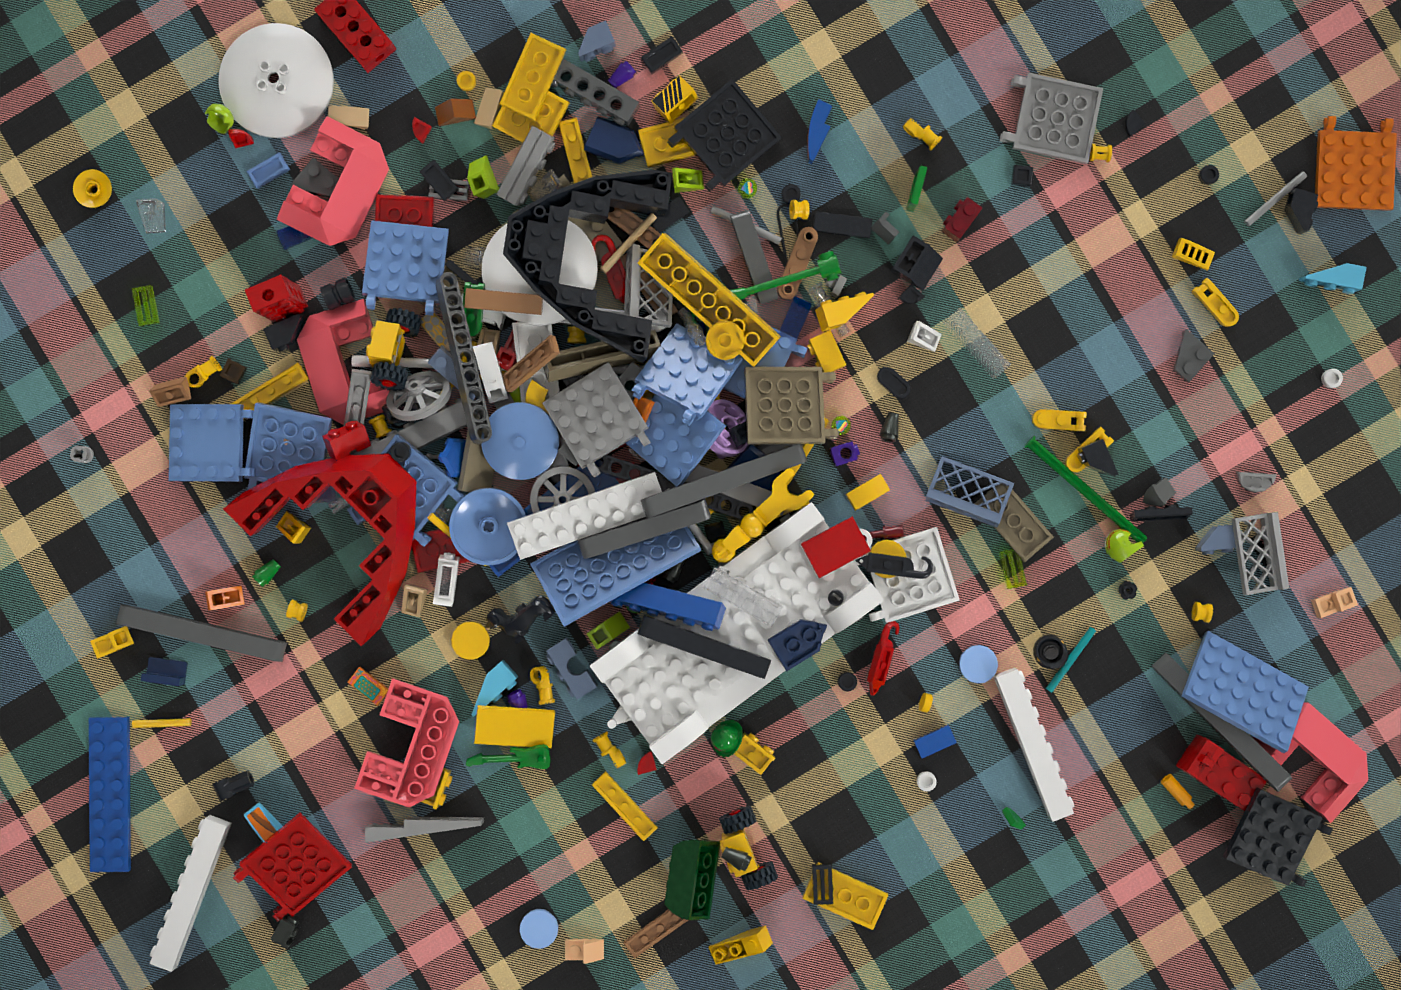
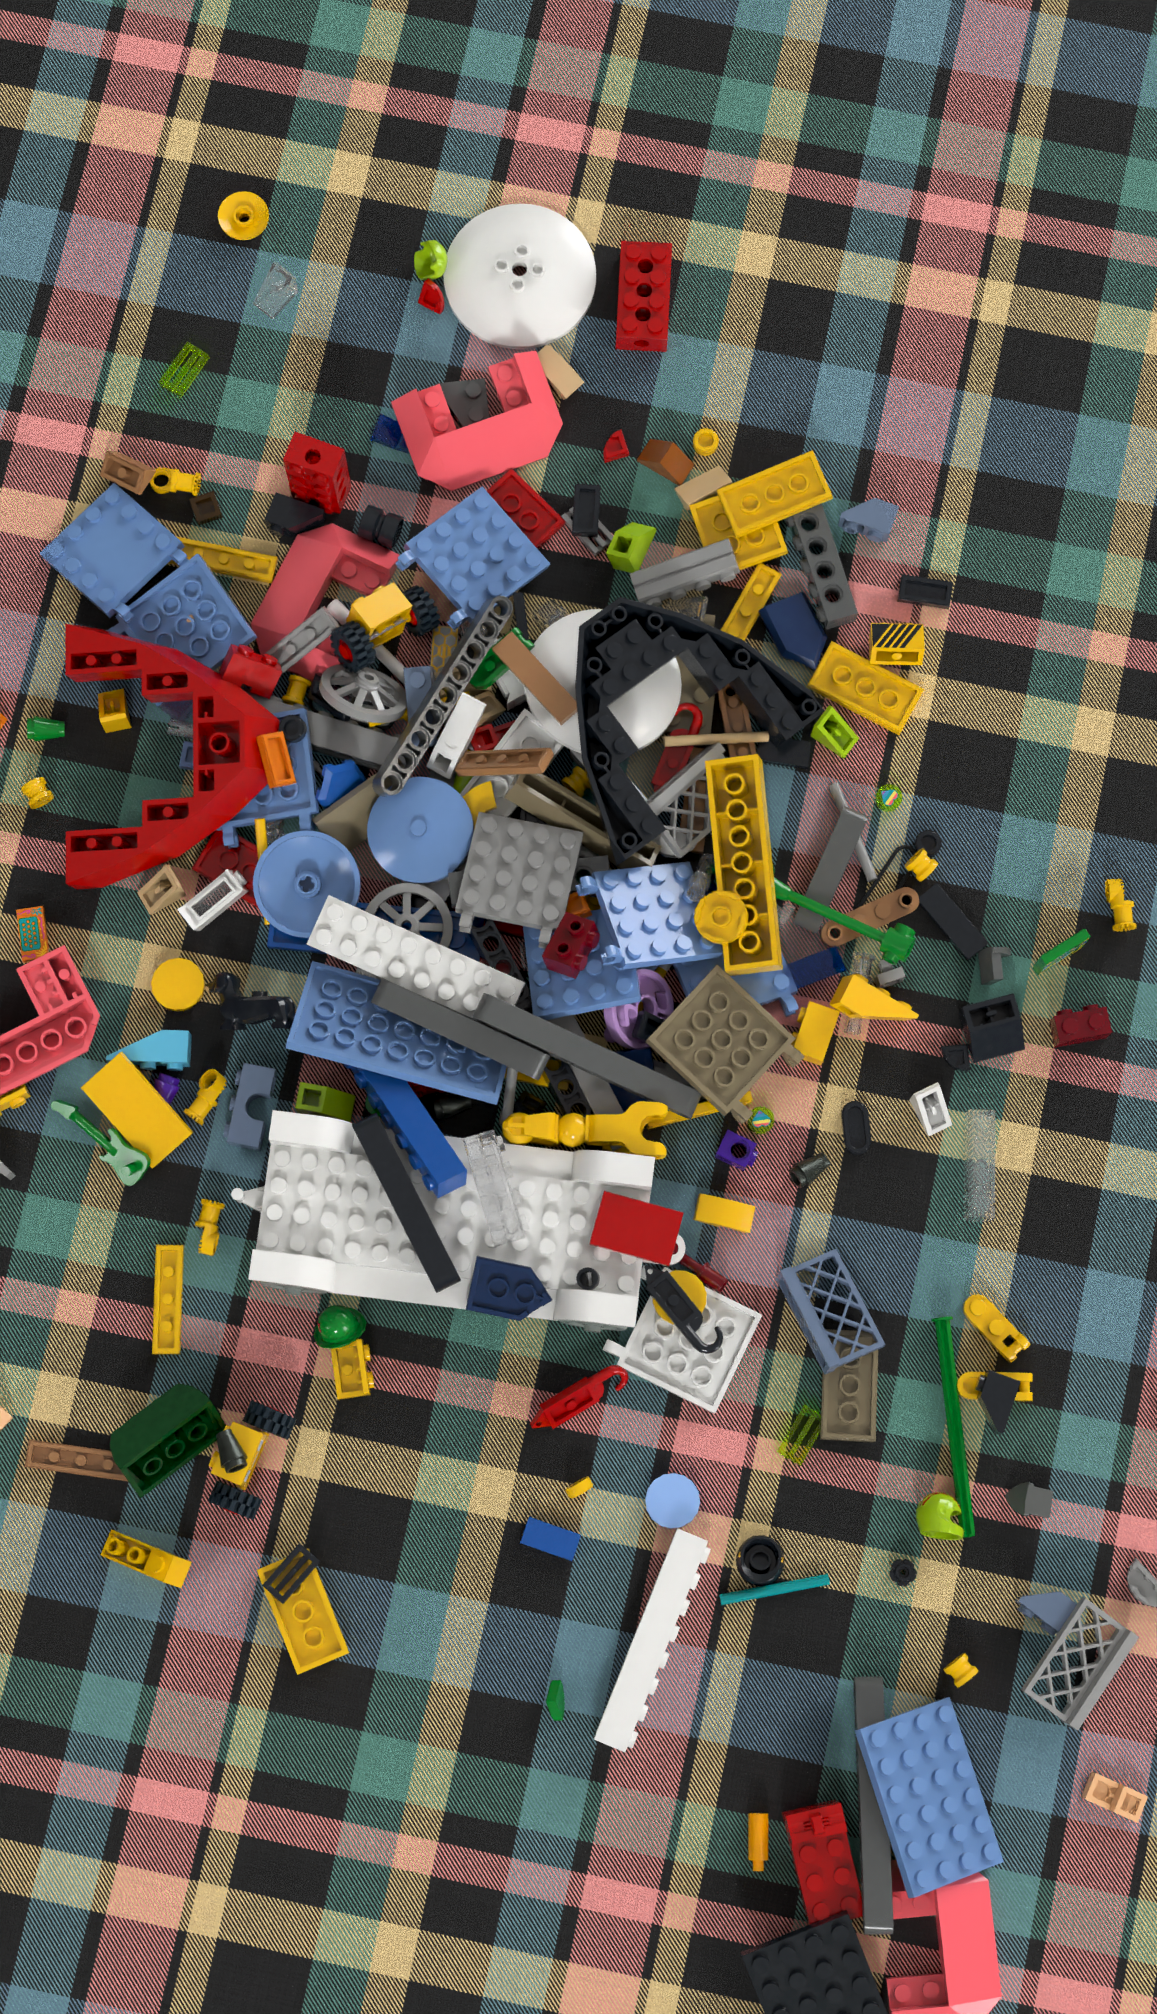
camera: 45 degrees right, 10 degrees down
medium blue tile [246,152,290,189] -> none
dark purple cone [608,61,636,88] -> none
red tile [637,751,657,775] -> none
black plate [667,79,782,192] -> none
blue slope [807,99,832,165] -> none
black tile [838,672,857,692] -> none
white tile [916,771,936,791] -> none
black plate [1130,505,1193,522] -> none
none -> orange tile [256,731,296,789]
none -> dark red brick [542,912,600,979]

